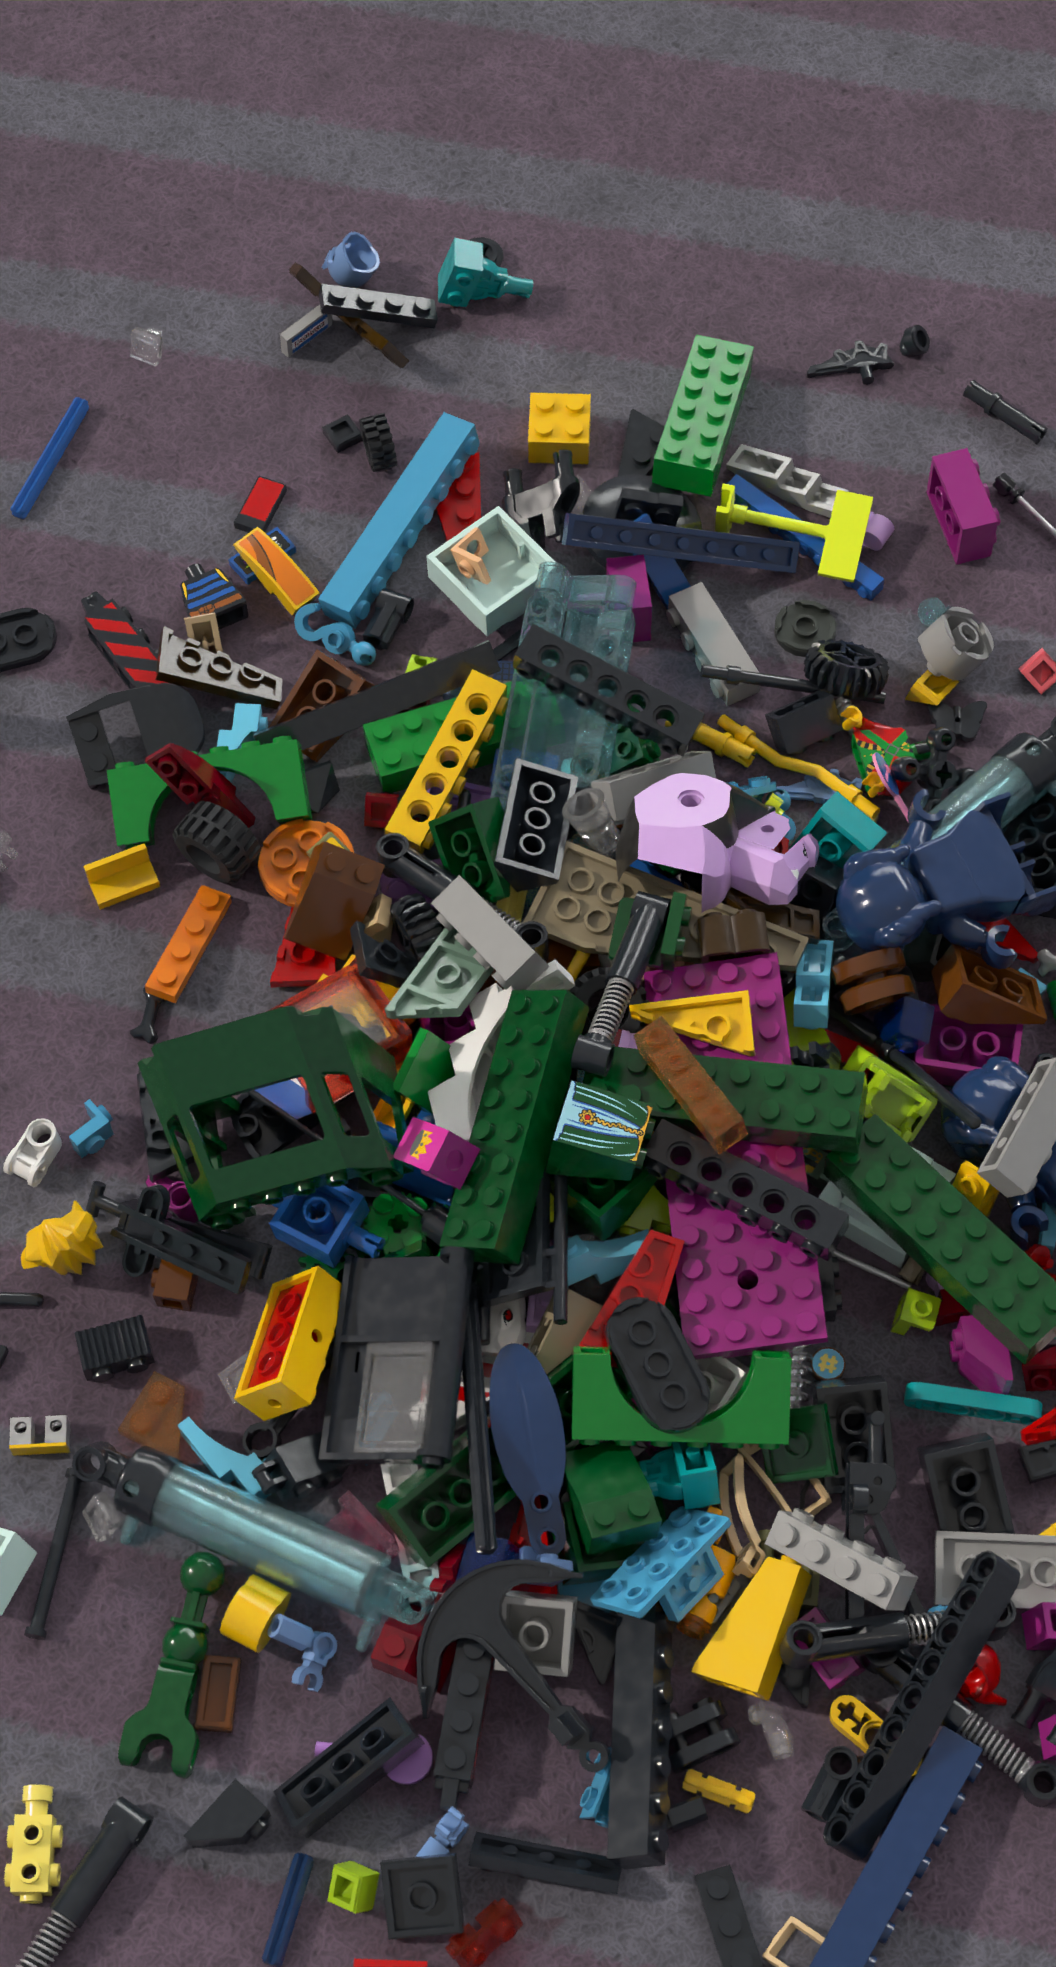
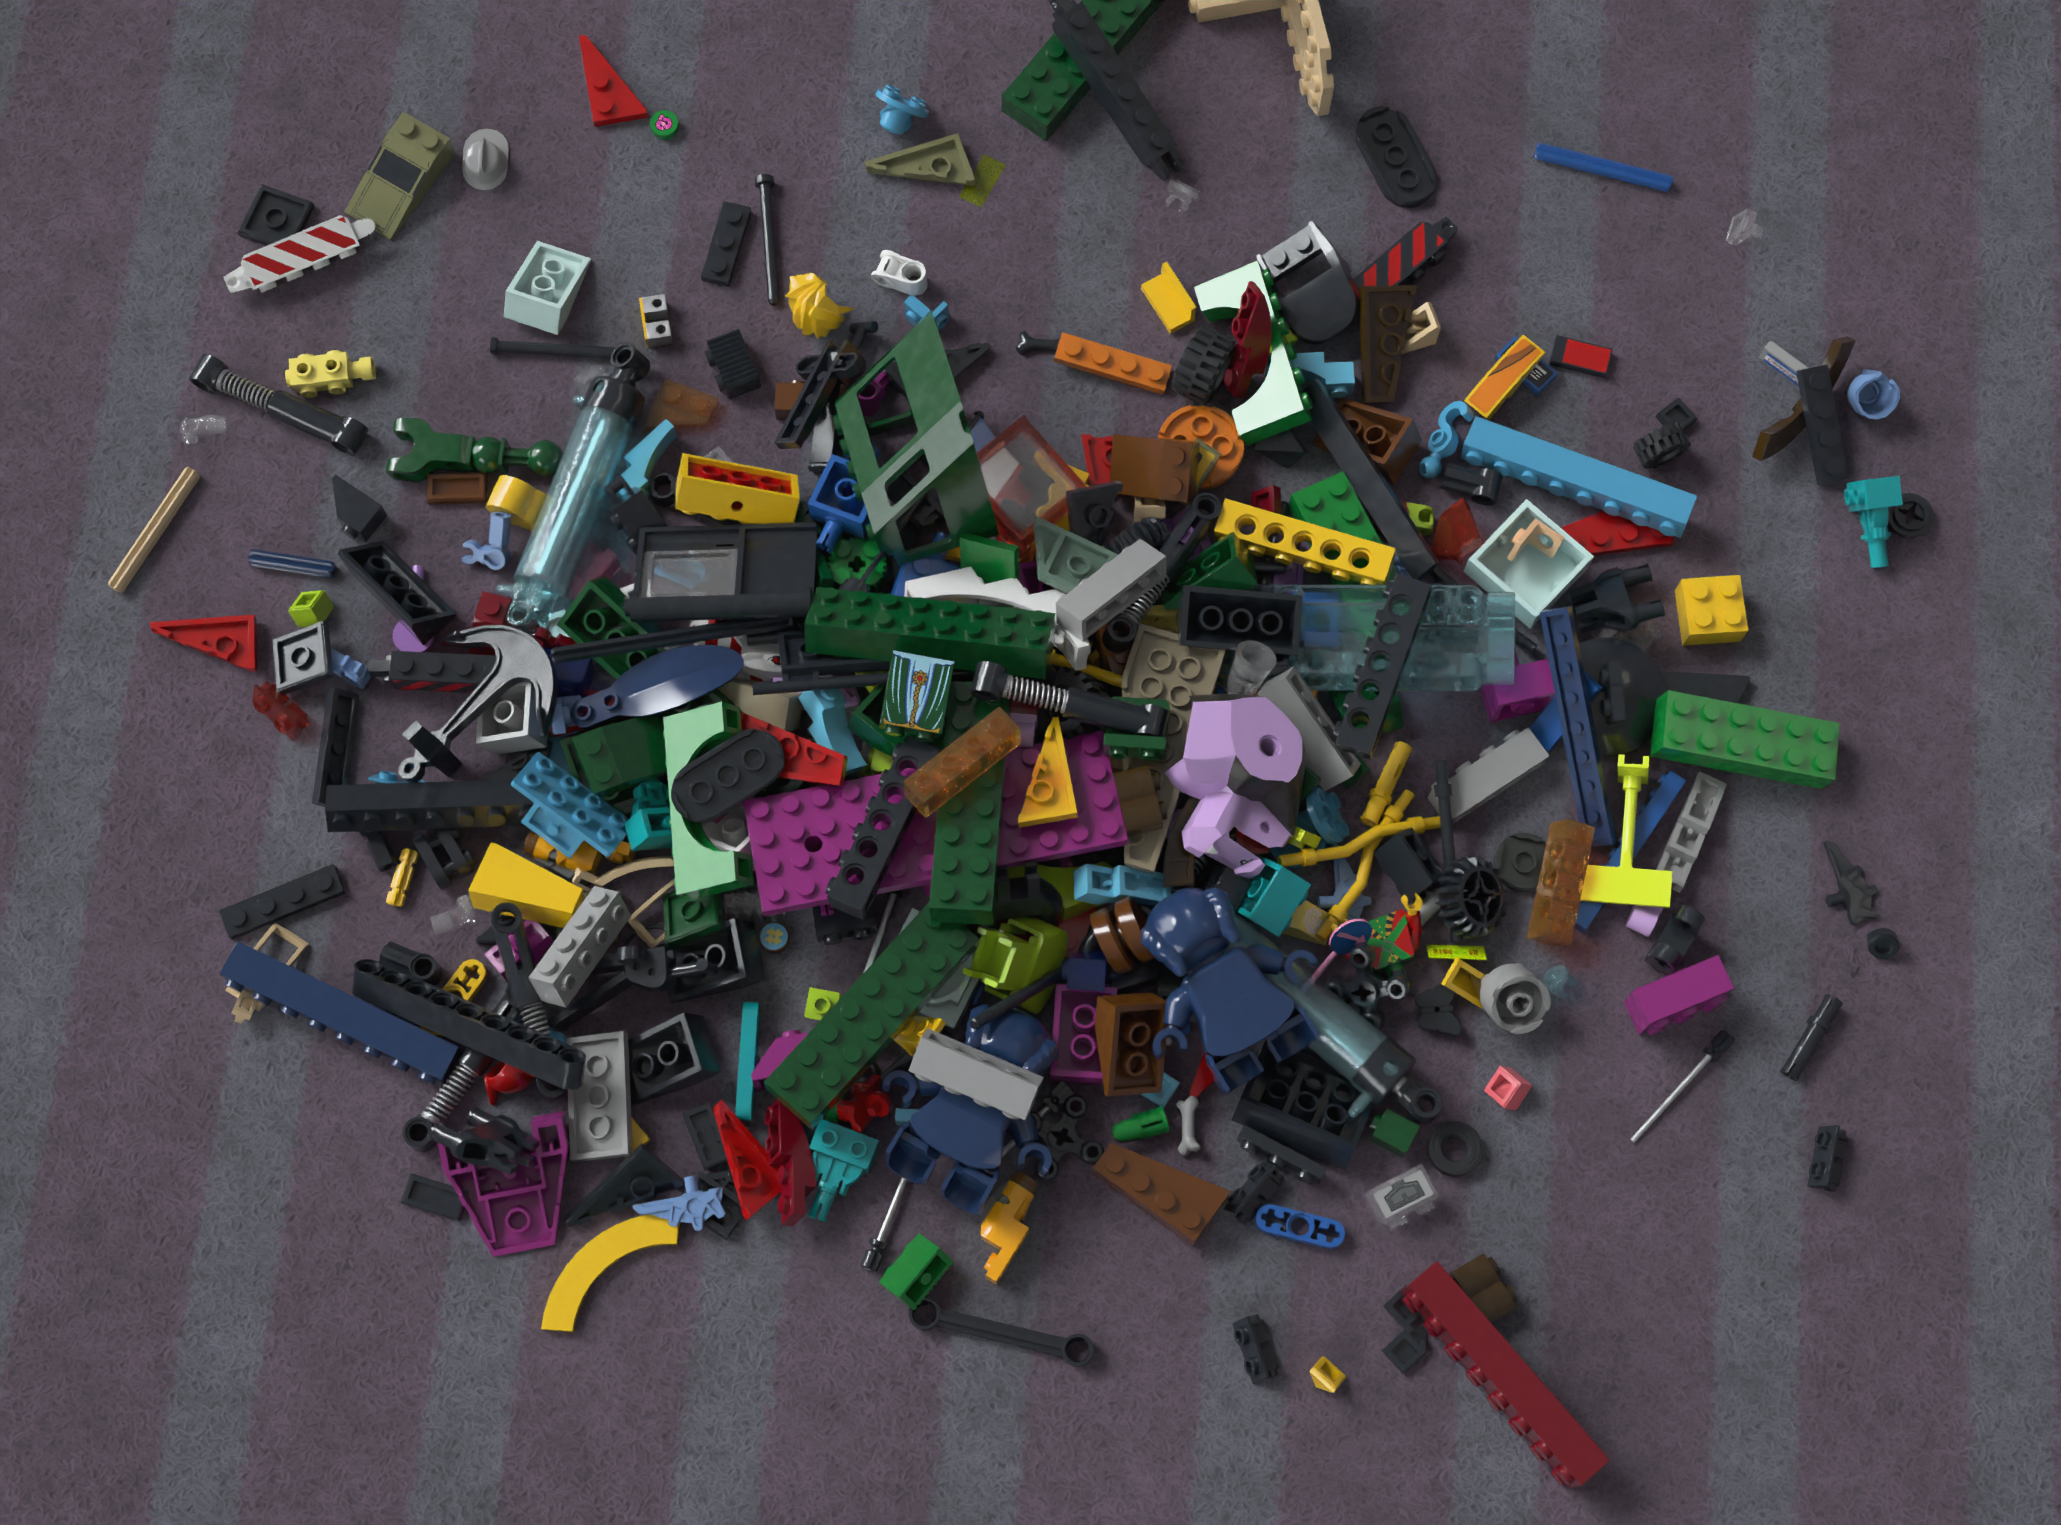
camera: 80 degrees right, 10 degrees up
torso [180,564,249,630] -> none
piece [394,1117,480,1190] -> none
none -> yellow bar [1277,816,1440,867]
none -> clear neon green sticker [1426,944,1487,960]
none -> clear red slope [1432,498,1485,564]
none -> clear orange brick [1527,819,1595,946]
none -> black piece [1644,905,1705,975]

